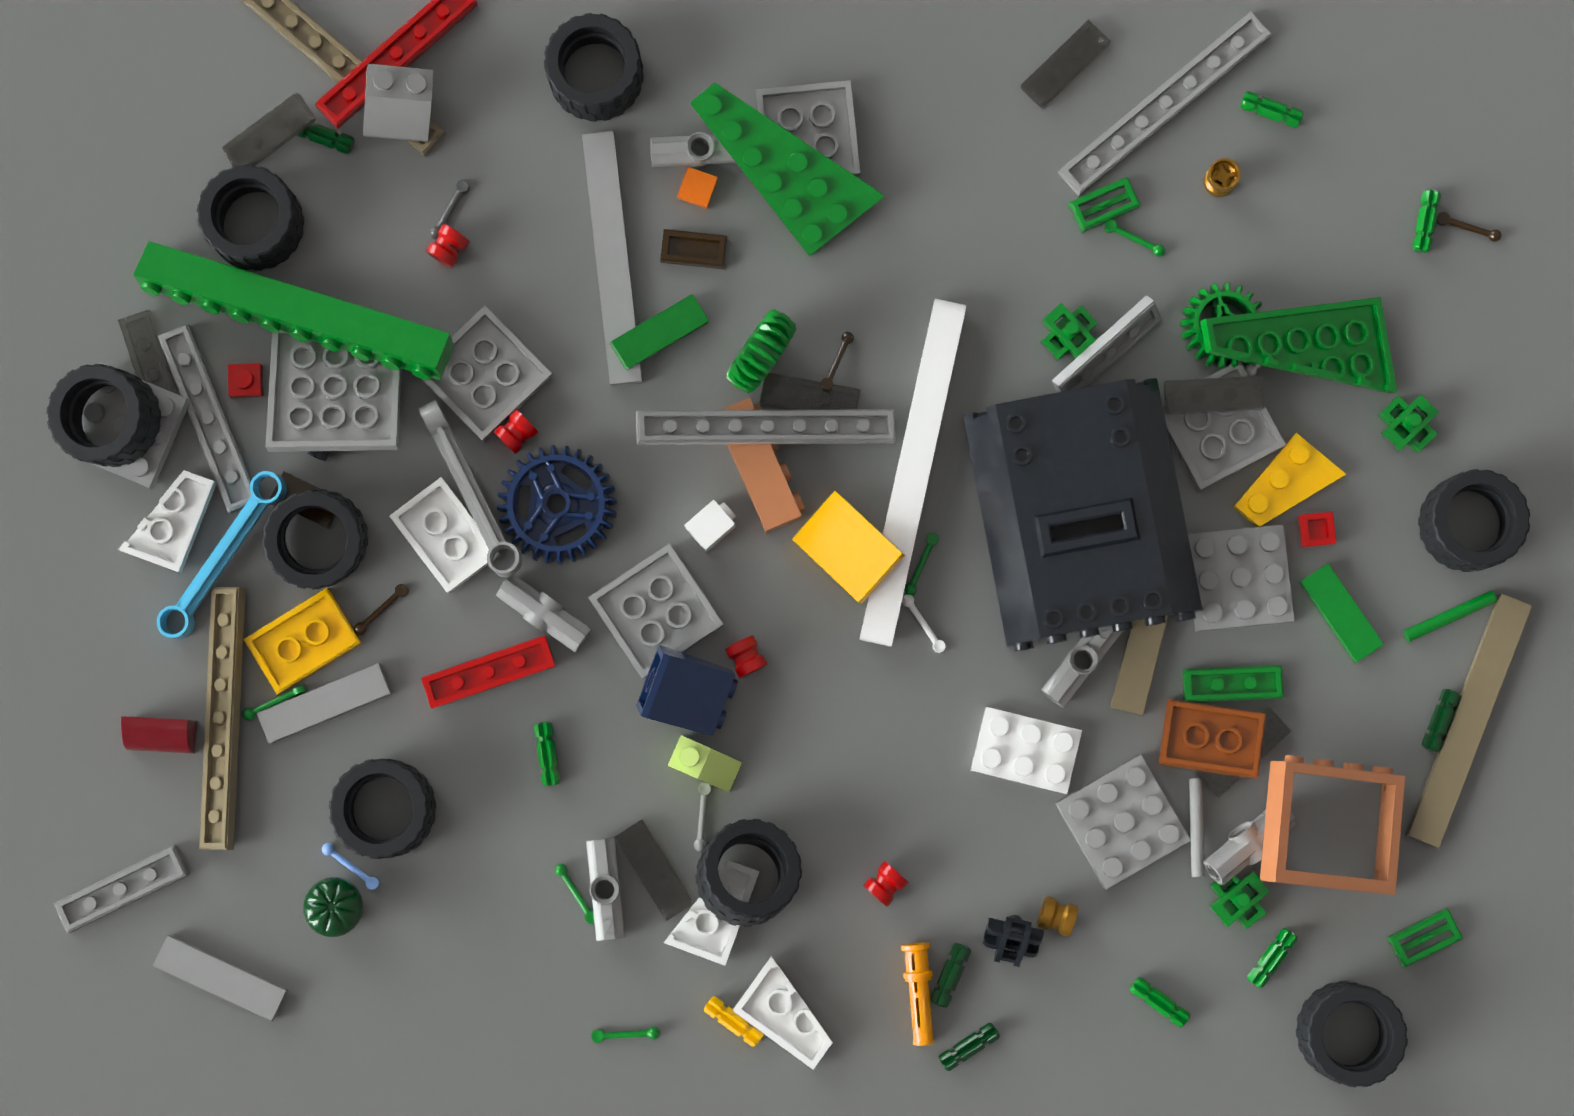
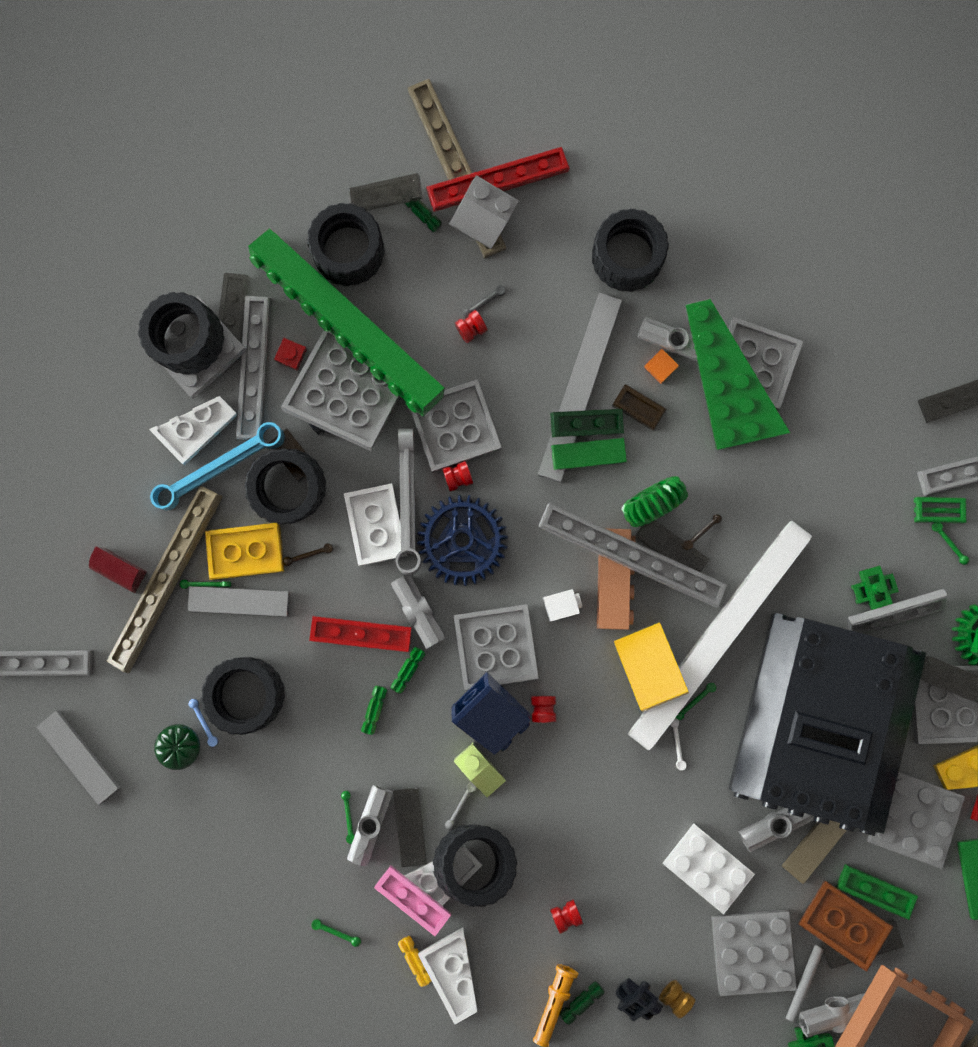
camera: 25 degrees right, 0 degrees up
none -> bright pink plate [374,865,451,936]
none -> green axle [391,647,425,694]
none -> dark green plate [550,409,624,438]

